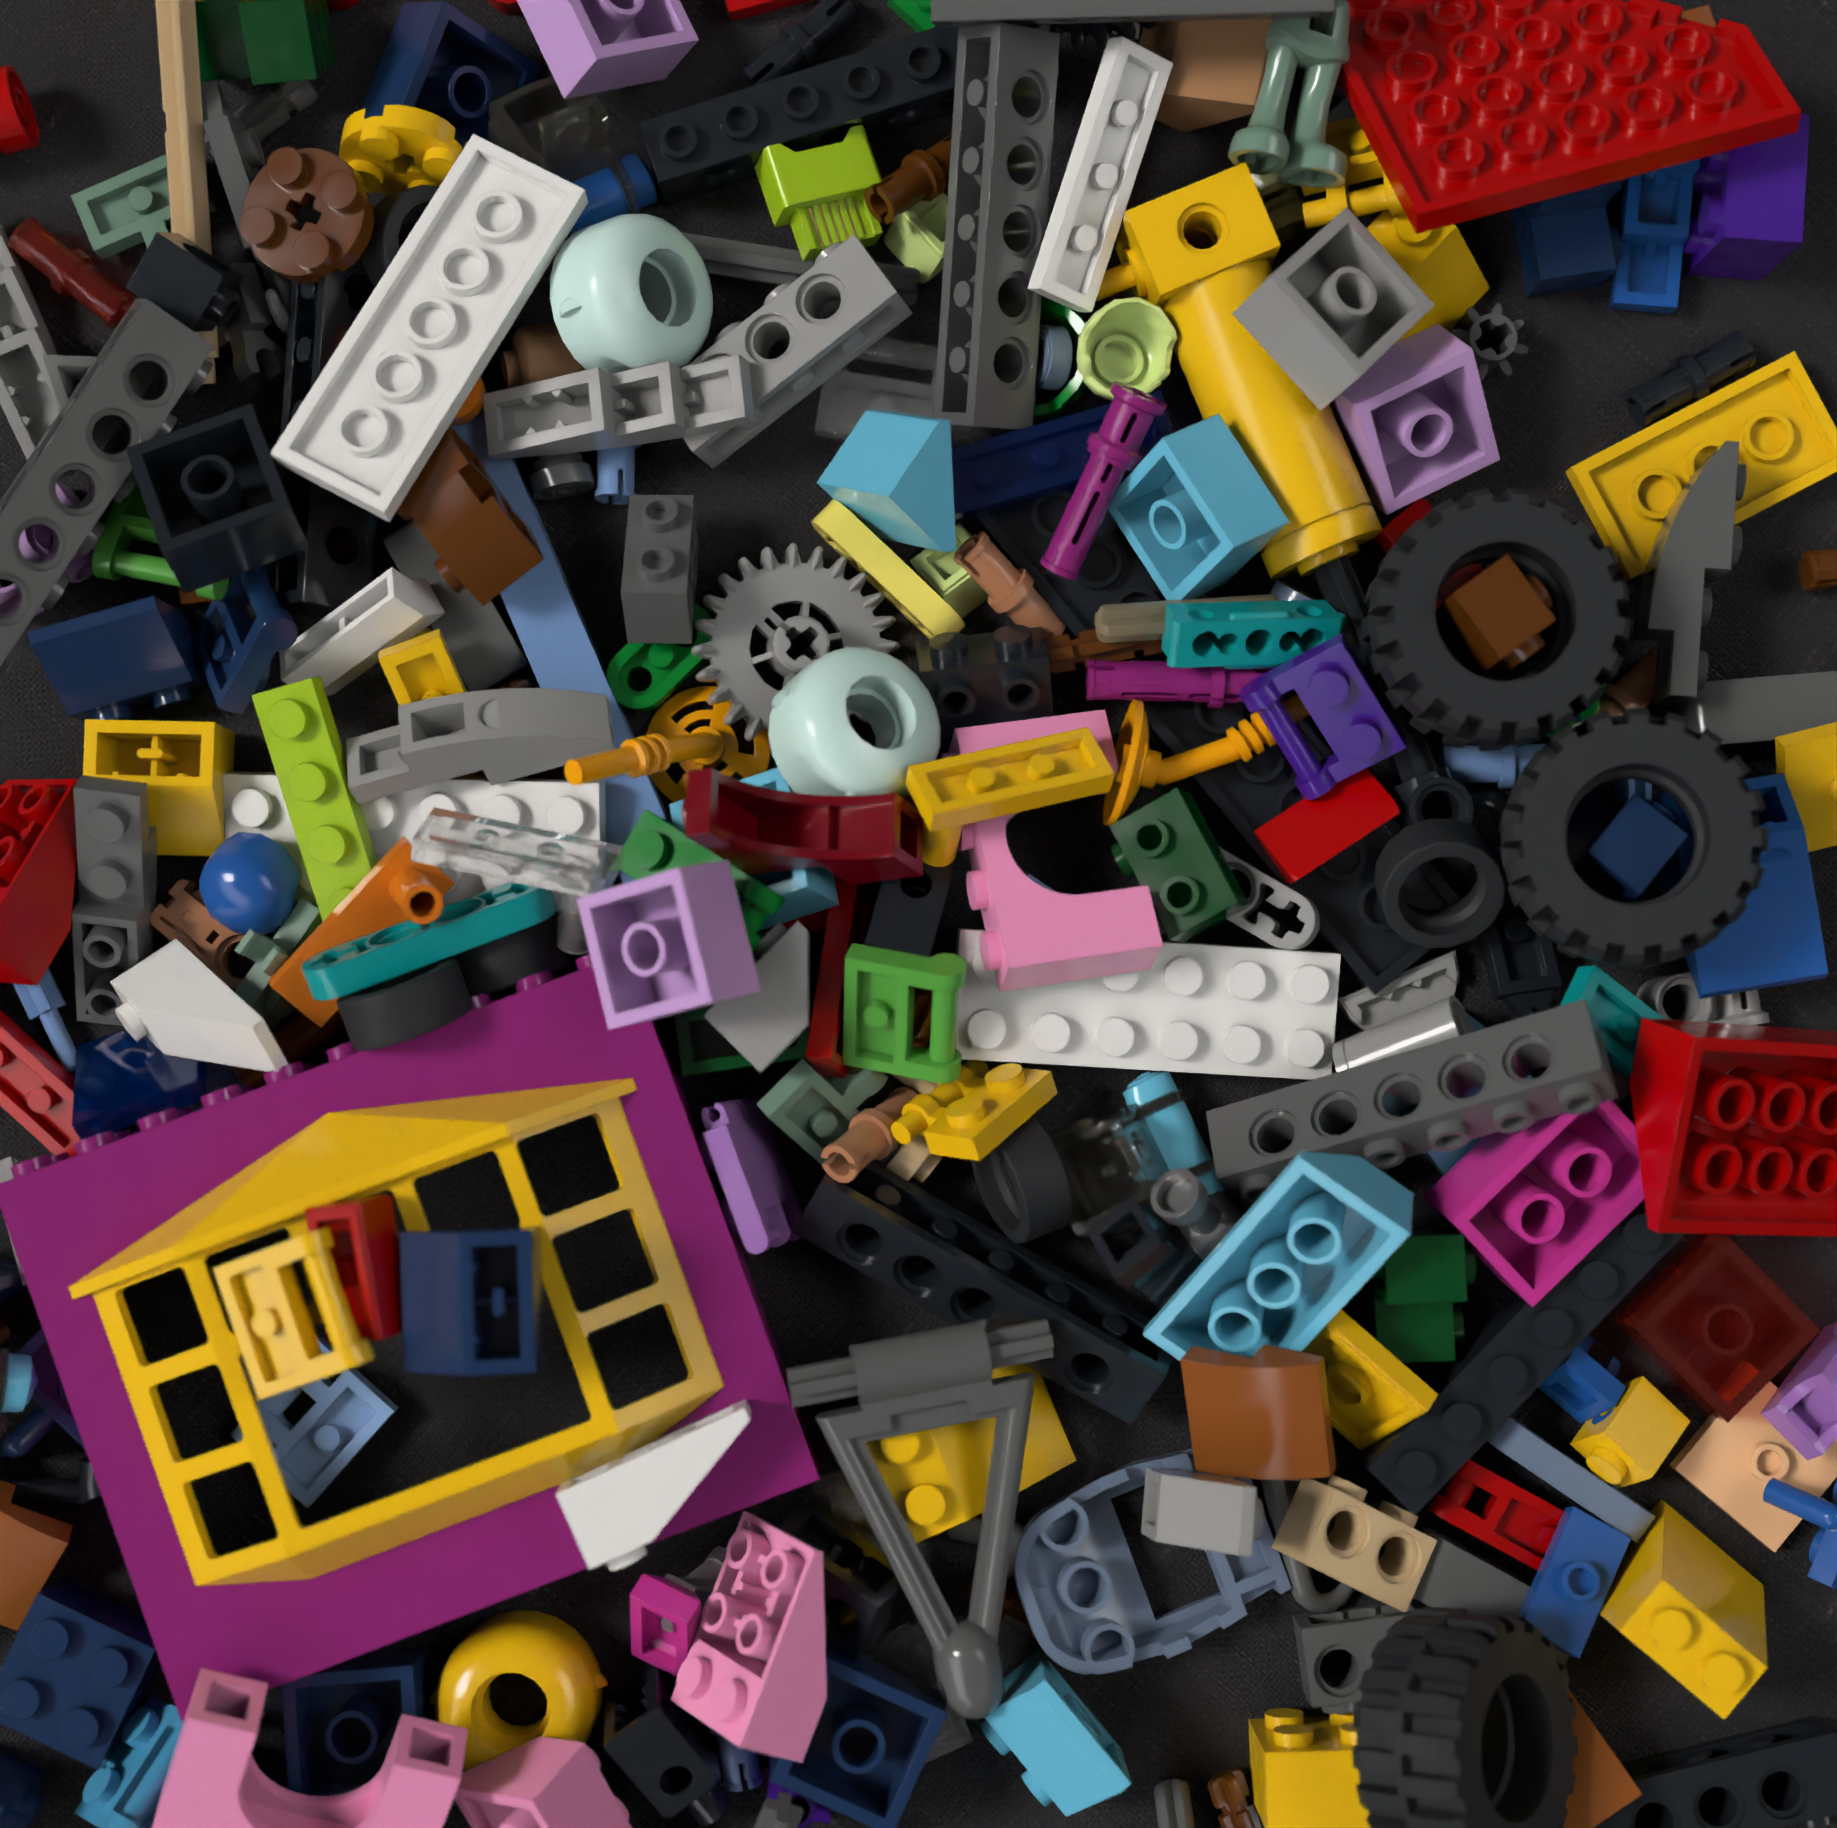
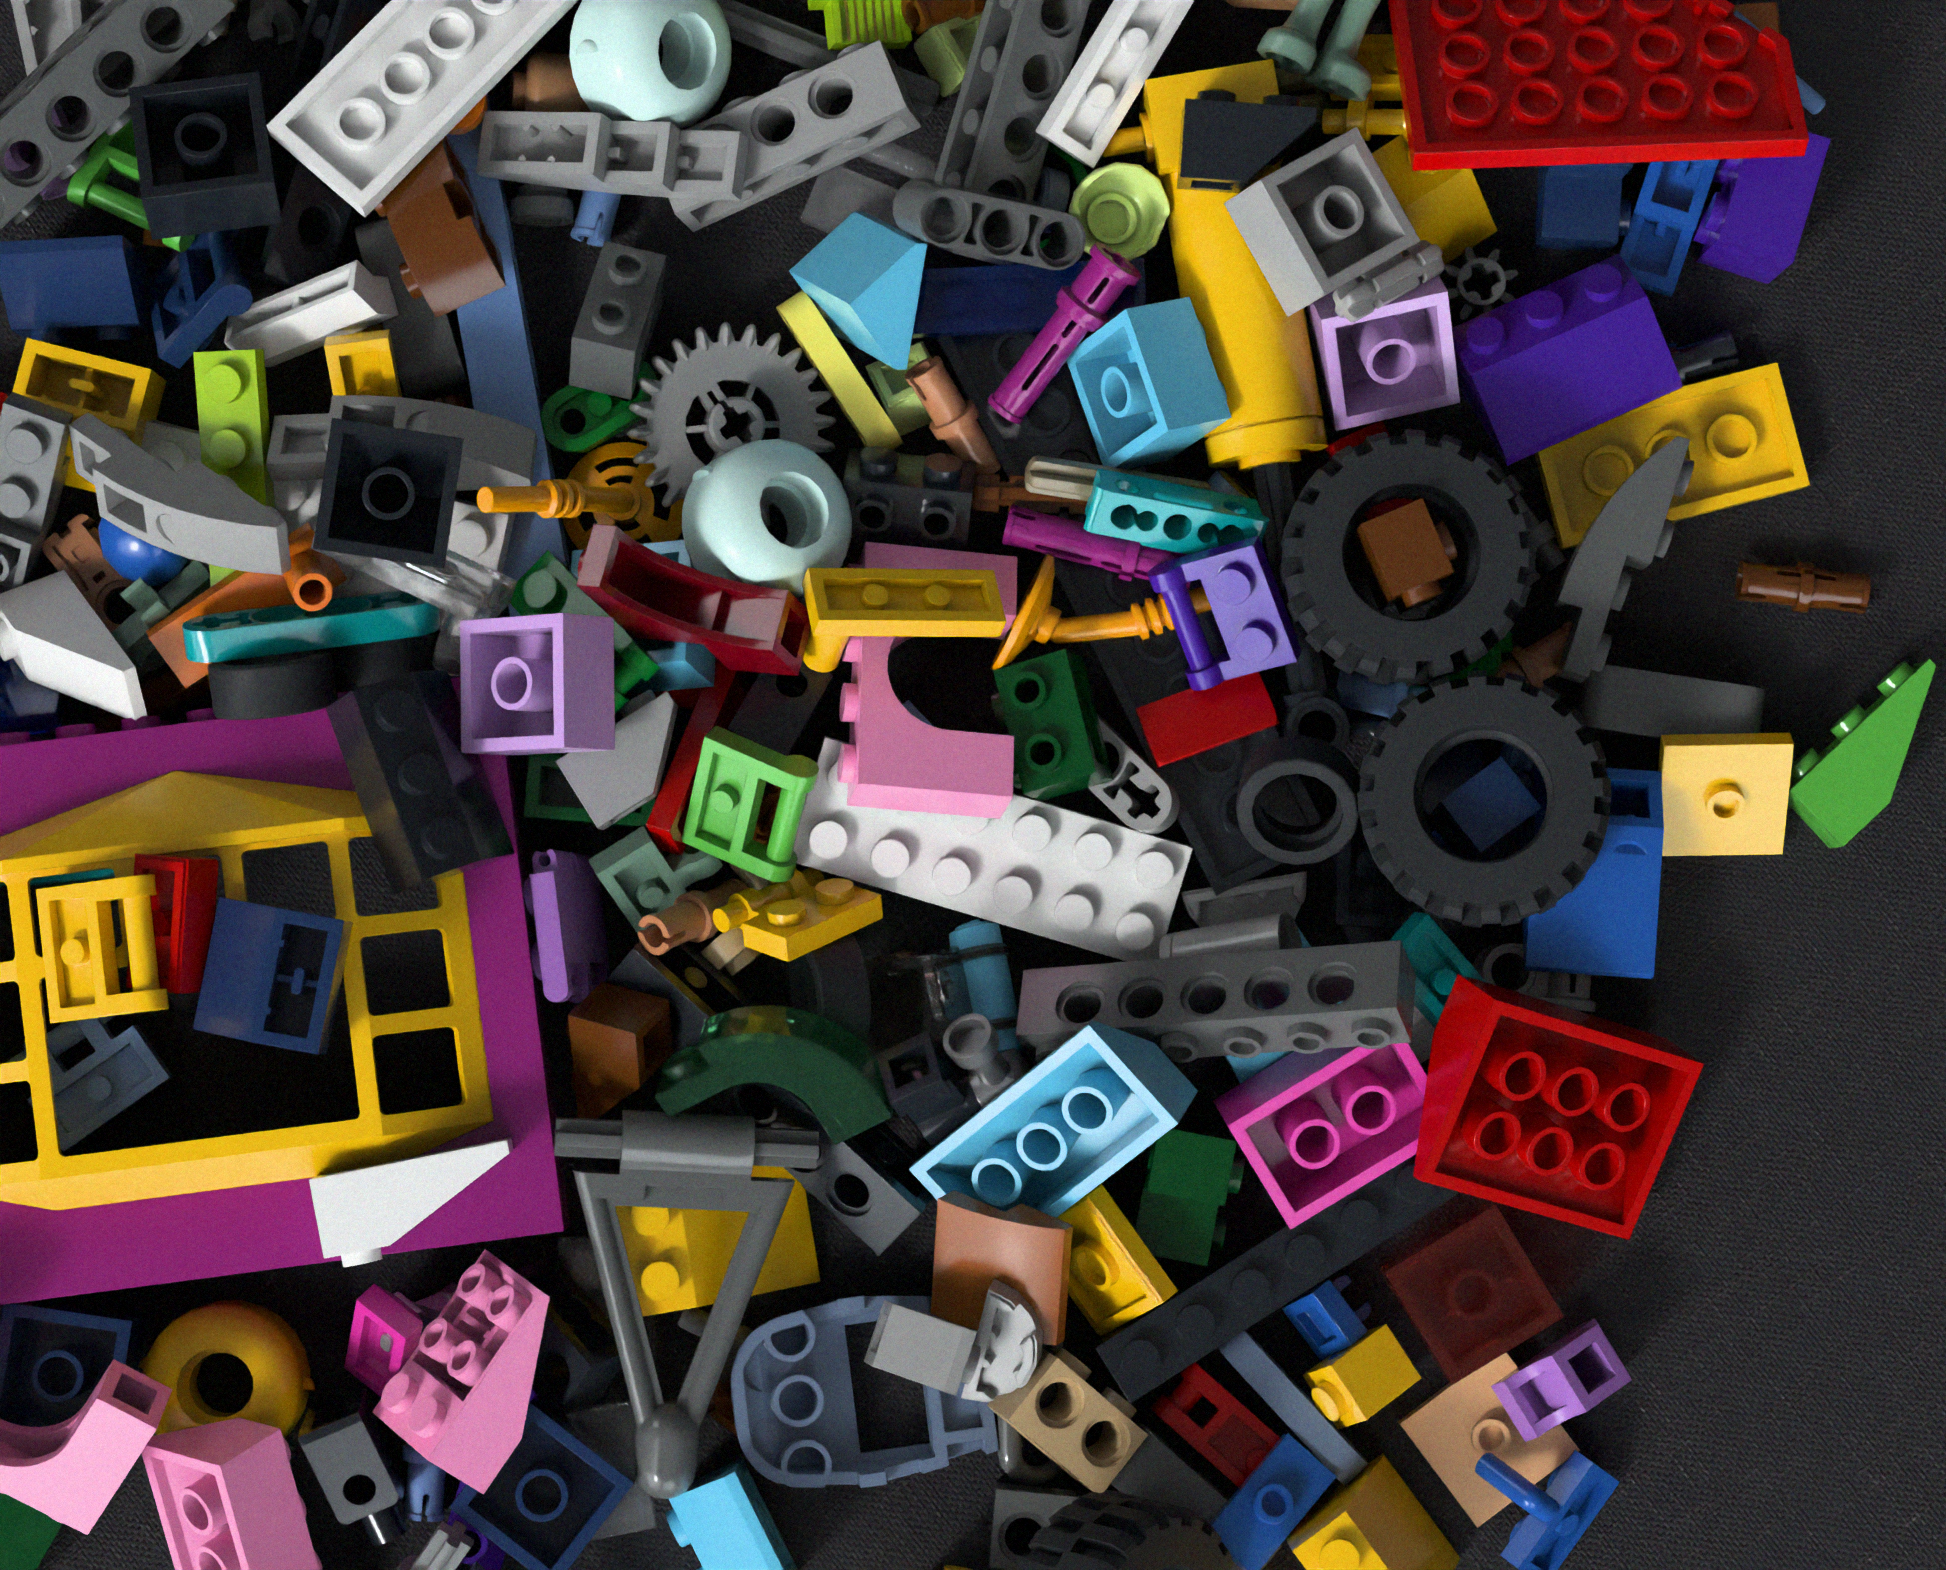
camera: 10 degrees right, 0 degrees up
none -> light grey slope [69,412,291,575]
none -> black slope [313,417,464,569]
none -> black slope [325,670,515,895]
none -> reddish brown slope [566,982,673,1119]
none -> clear green arch [655,1005,893,1145]
none -> dark grey beam [892,178,1086,270]
none -> light grey tile [961,1279,1043,1402]
none -> black slope [1177,90,1317,193]
none -> light grey axle [1332,240,1445,322]
none -> dark purple slope [1452,254,1682,466]

